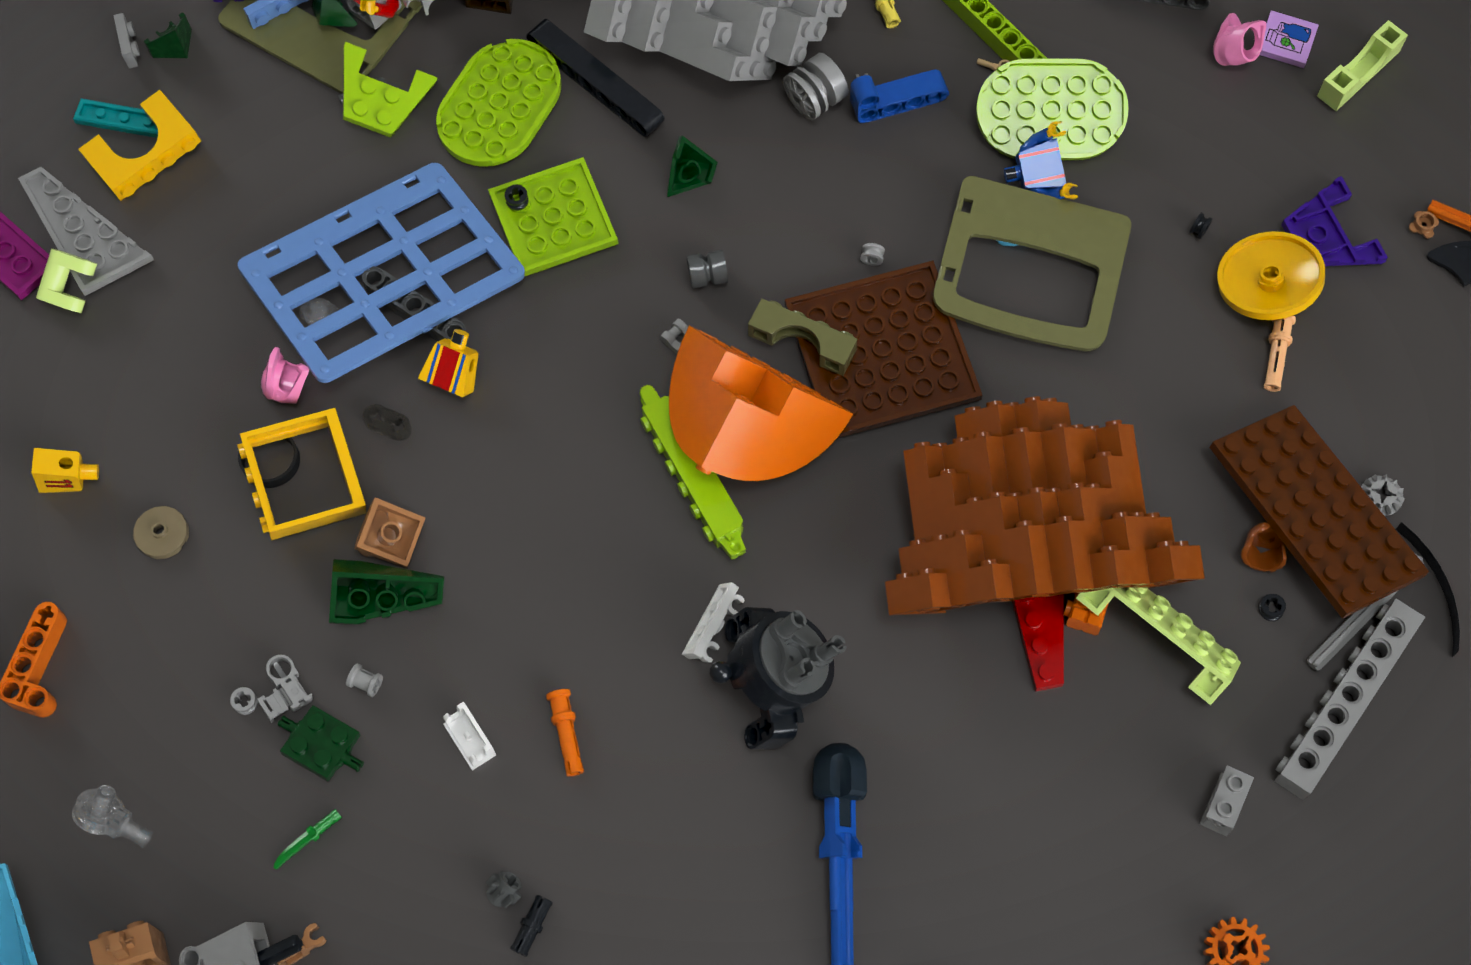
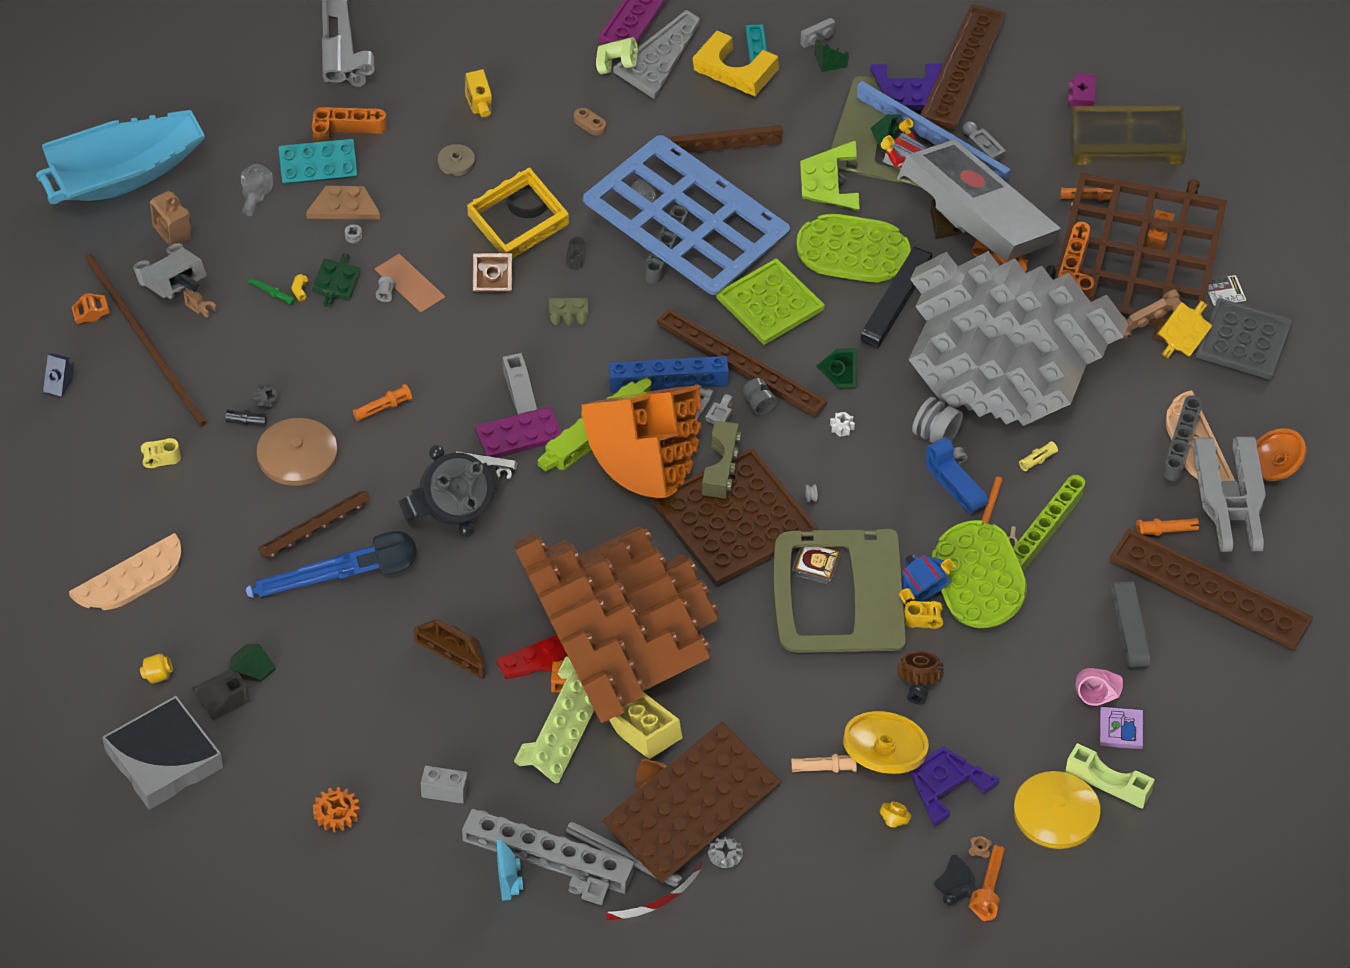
camera: 70 degrees right, 15 degrees down
light grey piece [257,655,313,723] -> none
bright pink helmet [261,347,310,404] -> none
dark green wedge [329,559,444,624] -> none
torso [418,329,478,397] -> none
white hinge [443,701,496,770] -> none
black bush [505,184,529,211] -> none
black bush [1259,594,1286,622] -> none
none -> medium nougat dish [257,418,338,486]
none -> reddish brown plate [258,491,371,557]
none -> teal bracket [279,139,357,183]
none -> yellow arm [291,274,308,301]
none -> medium nougat wing [306,186,380,220]
none -> nougat sticker [375,254,446,312]
none -> reddish brown wedge [413,619,485,680]
none -> magenta plate [475,406,562,458]
none -> medium azure slope [496,840,523,901]
none -> light grey slope [502,353,537,415]
none -> olive plate [549,298,588,326]
none -> light grey plate [569,877,609,905]
none -> medium nougat plate [574,108,606,136]
none -> blue brick [609,356,729,393]
none -> light yellow brick [609,692,683,759]
none -> reddish brown plate [657,308,827,417]
none -> reddish brown plate [671,125,783,154]
none -> light grey plate [706,394,733,424]
none -> tile [791,539,842,585]
none -> white gear [830,412,855,437]
none -> yellow plate [879,802,912,828]
none -> reddish brown gear [898,651,944,685]
none -> yellow piece [904,601,943,629]
none -> orange bar [981,476,1003,524]
none -> yellow dish [1014,771,1100,849]

